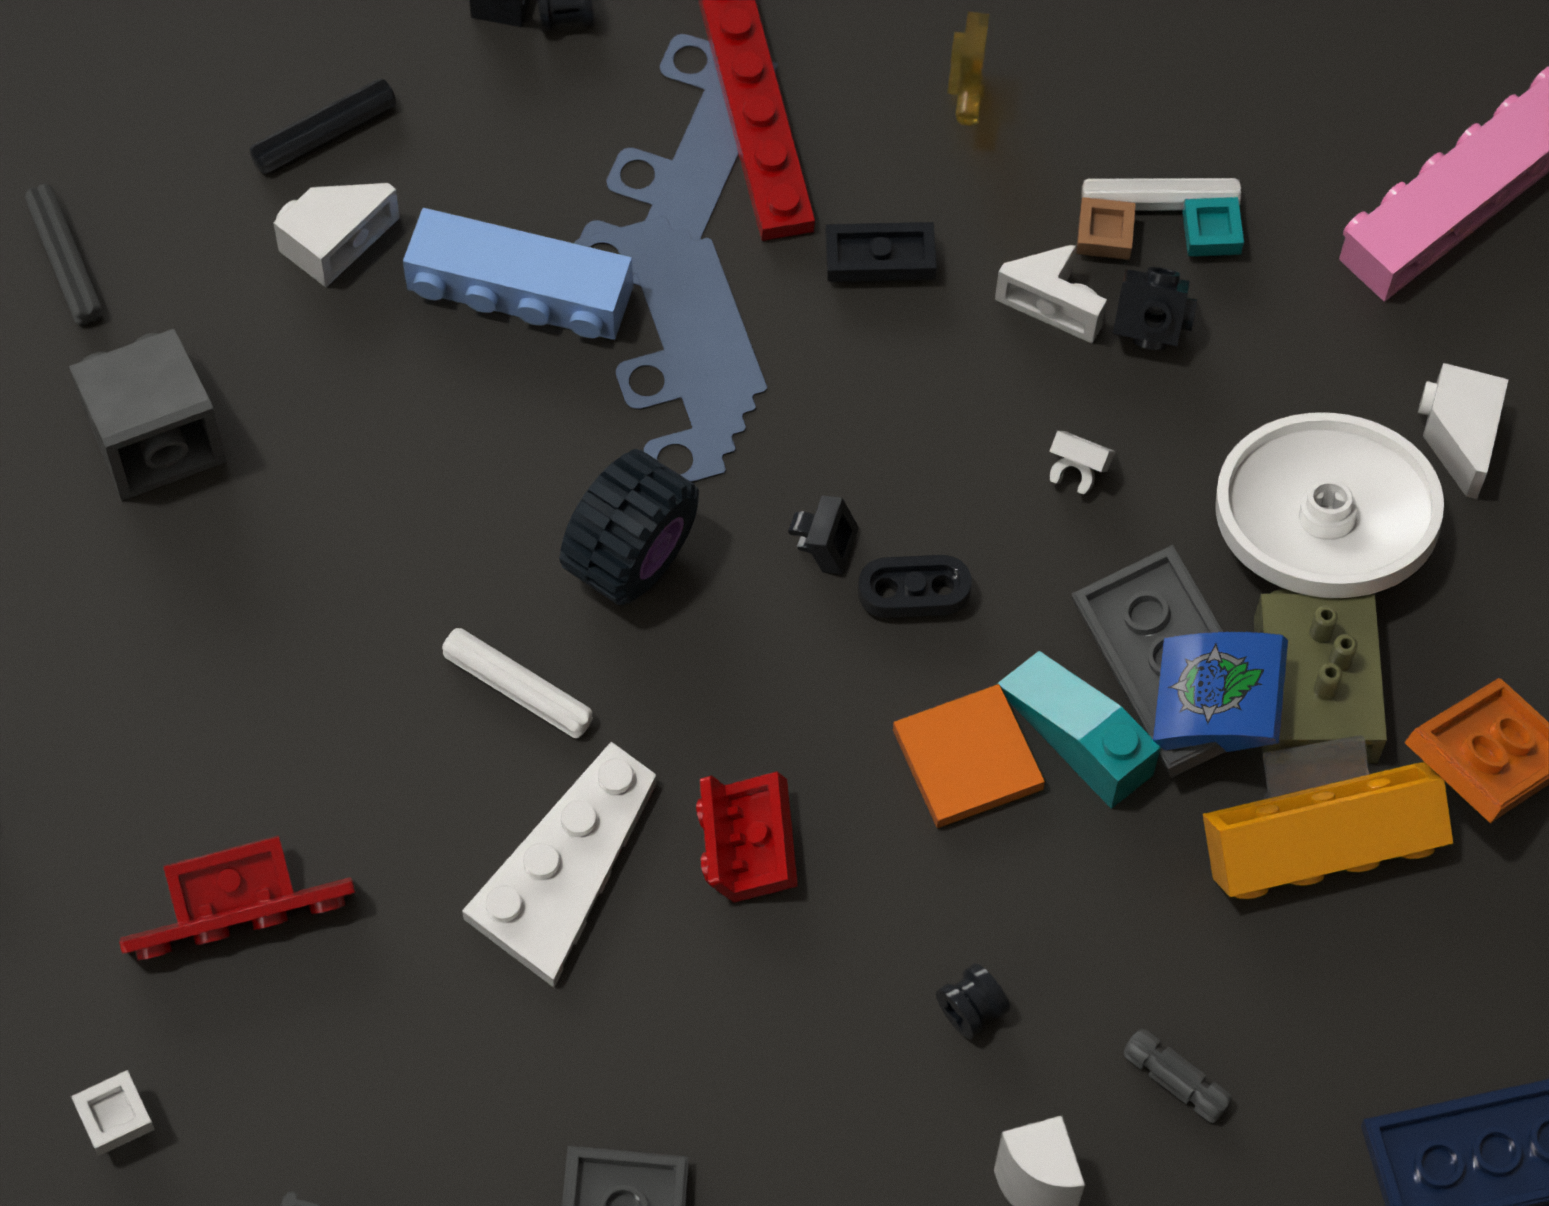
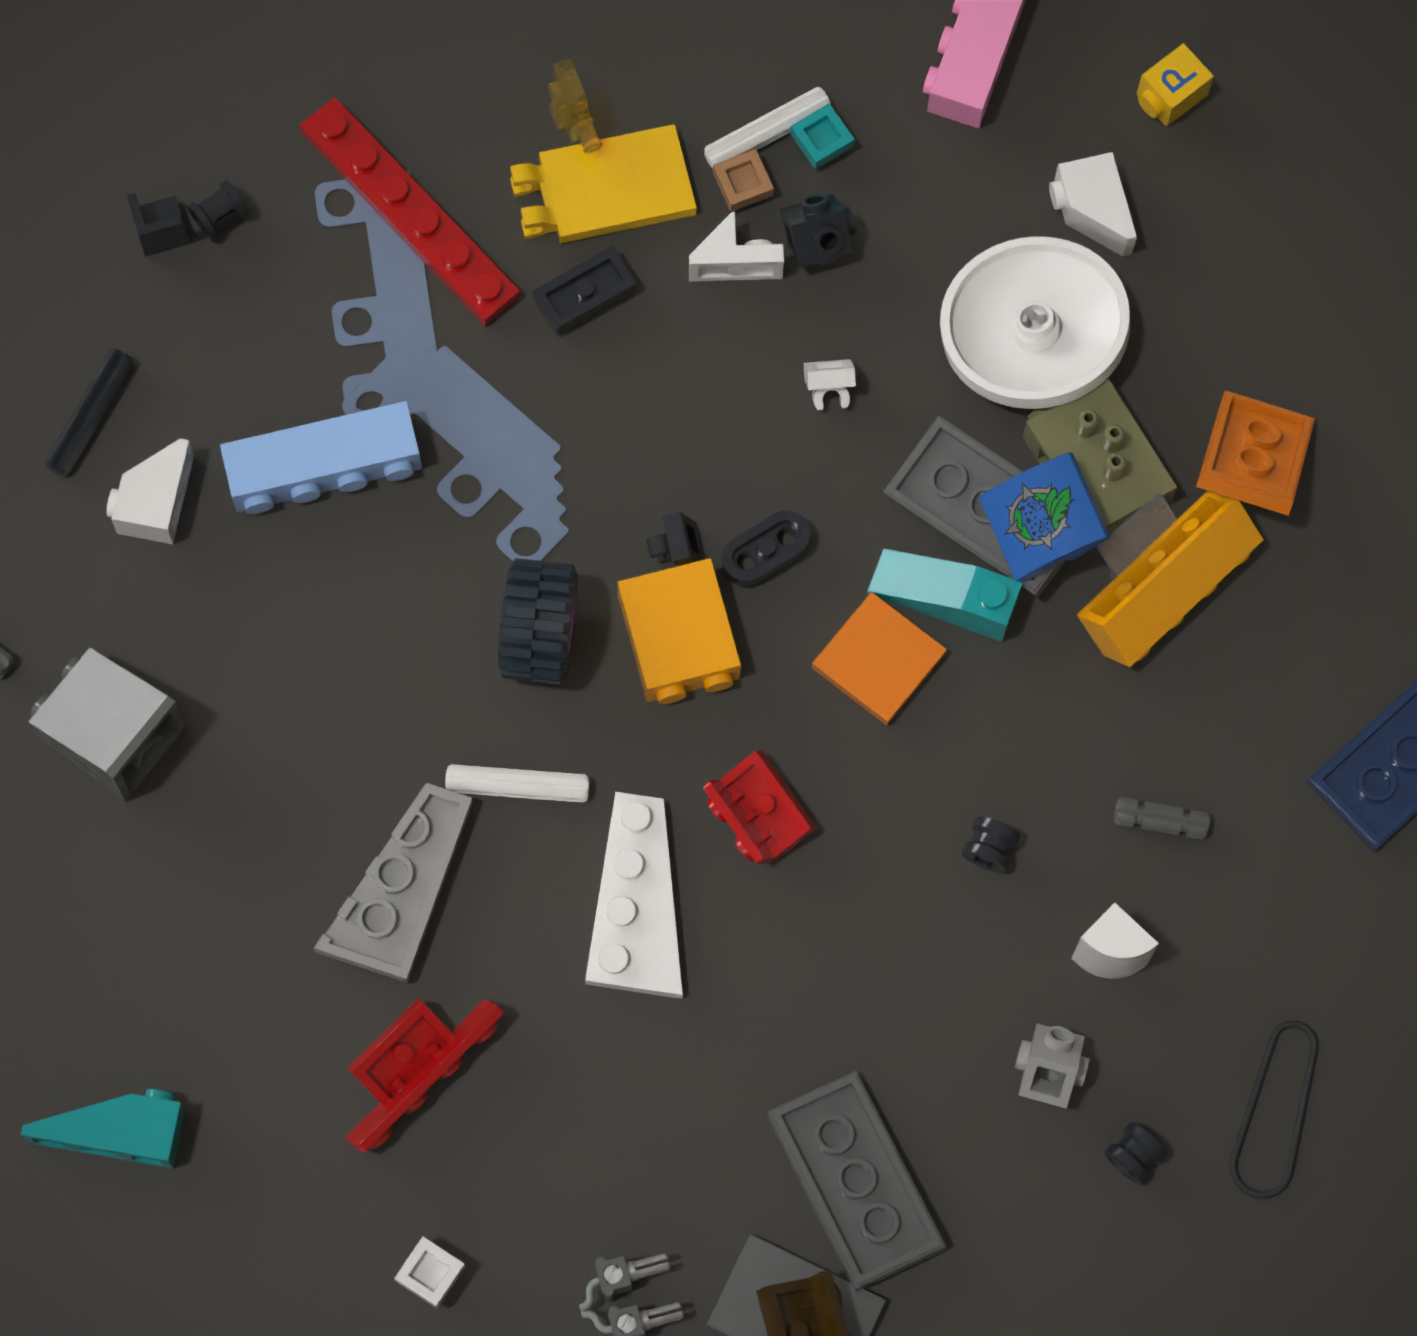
camera: 30 degrees left, 10 degrees up
none -> light grey wing [314,783,473,983]
none -> yellow tile [510,124,697,244]
none -> light orange brick [617,558,741,704]

